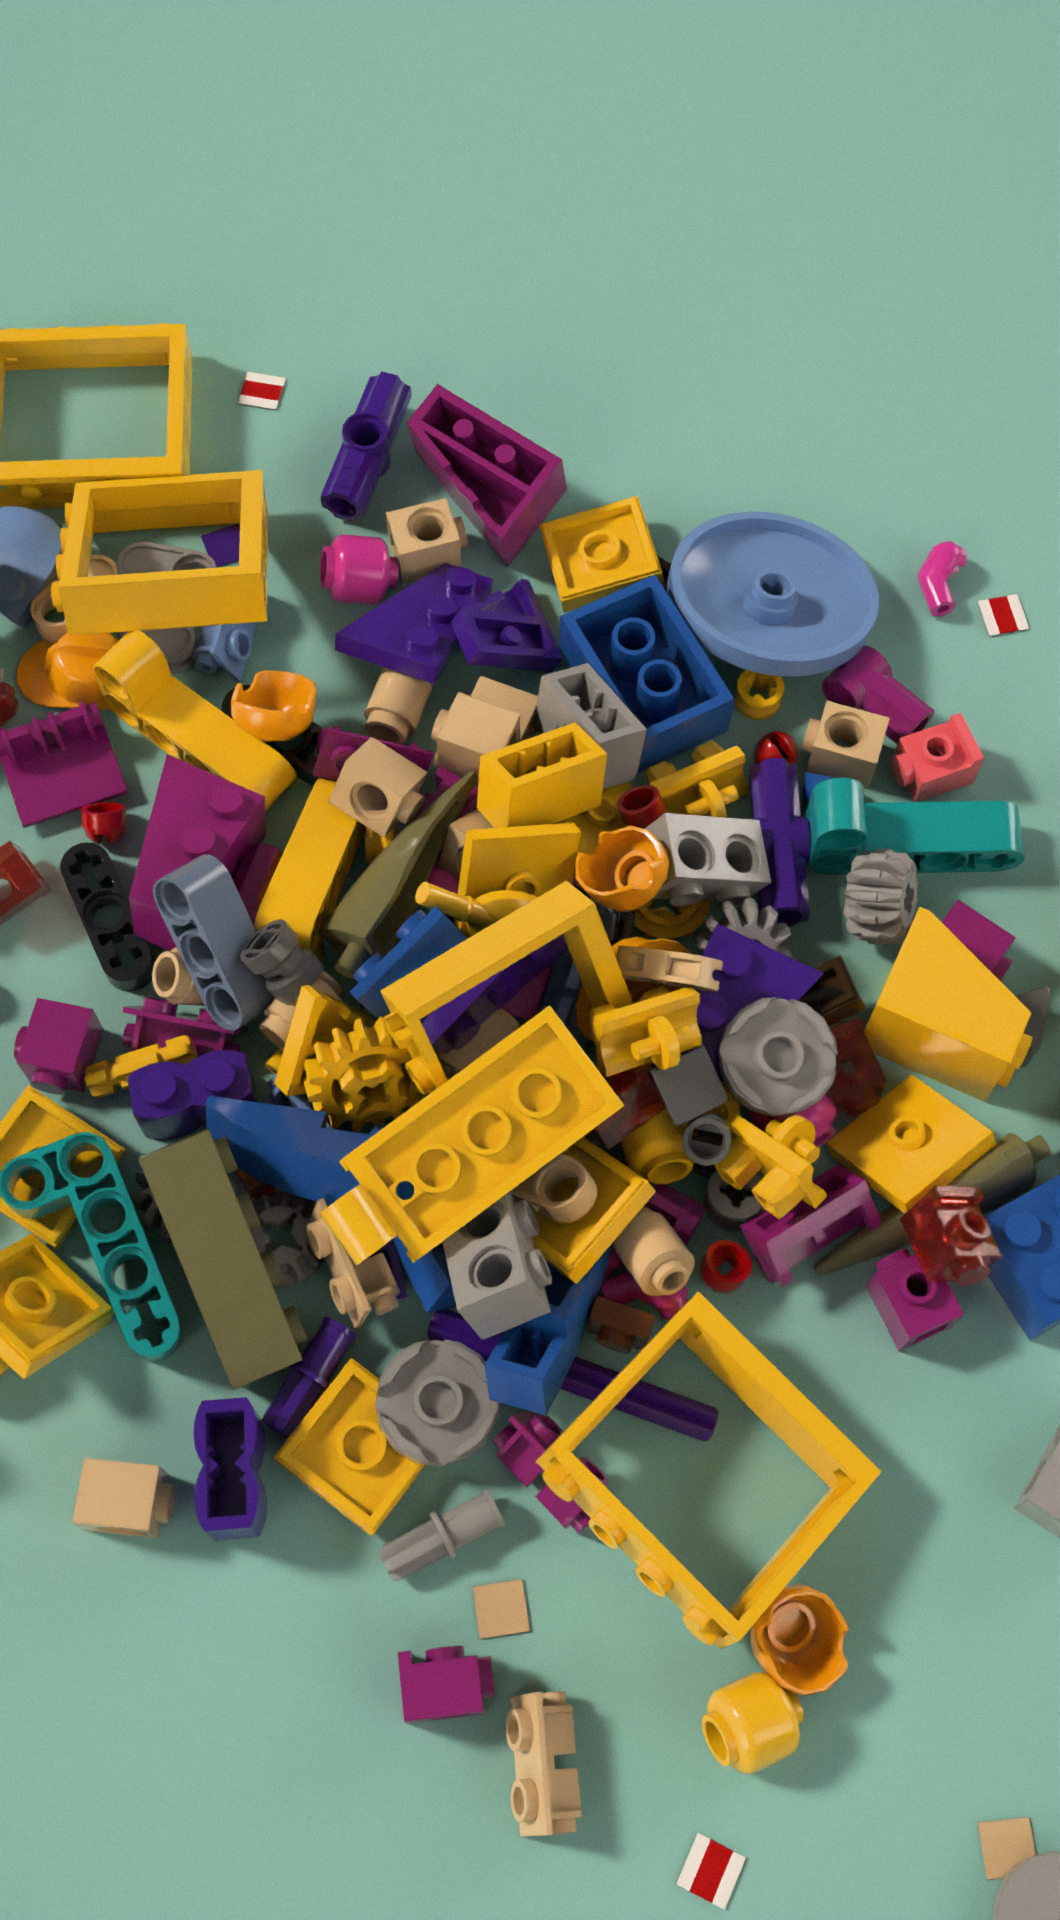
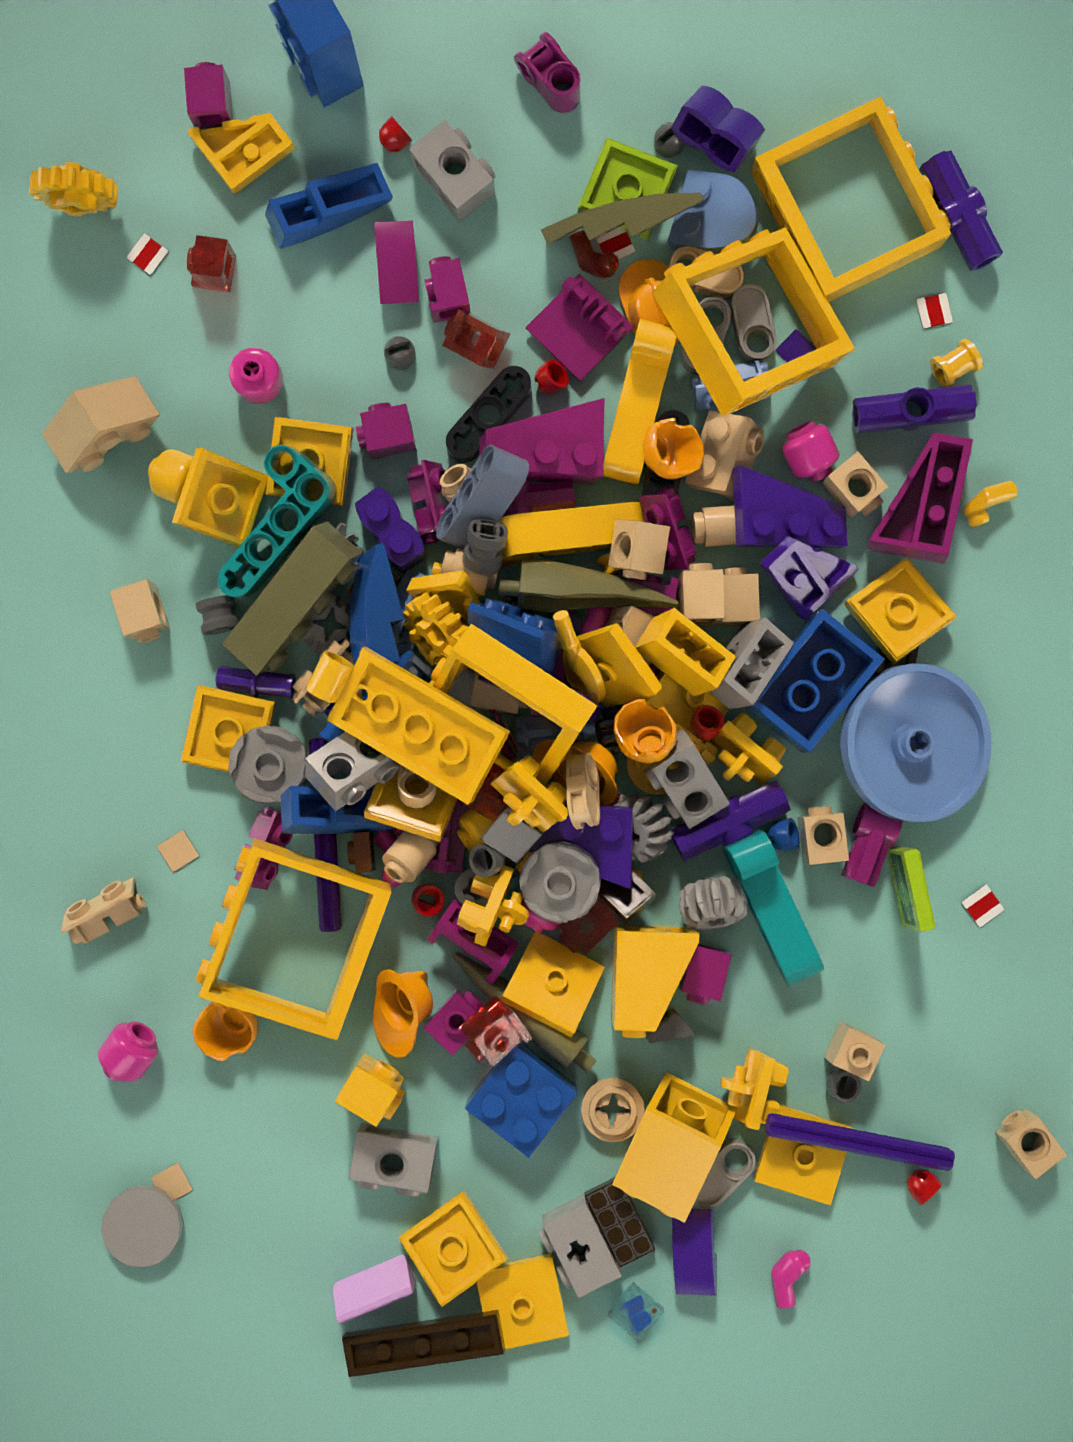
camera: 70 degrees right, 20 degrees up
yellow axle [84,1035,198,1098] -> none
dark purple brick [194,1397,267,1541] -> none
light grey axle [379,1489,505,1581] -> none
magenta brick [397,1646,495,1724] -> none
sticker [676,1833,746,1910] -> none
yellow head [702,1672,804,1774] -> none
yellow bush [735,670,784,720] -> none
red hinge [753,731,798,765] -> none
coral brick [891,713,984,802] -> none
dark pink arm [917,541,967,617] -> none
none -> dark pink head [98,1021,158,1082]
none -> dark grey wheel [195,595,240,635]
none -> yellow brick [335,1053,406,1127]
none -> light orange piece [373,969,433,1058]
none -> tan bracket [685,410,764,502]
none -> lime tile [887,846,936,932]
none -> dark purple piece [919,150,1003,271]
none -> yellow bush [930,339,983,388]
none -> yellow arm [963,481,1018,527]

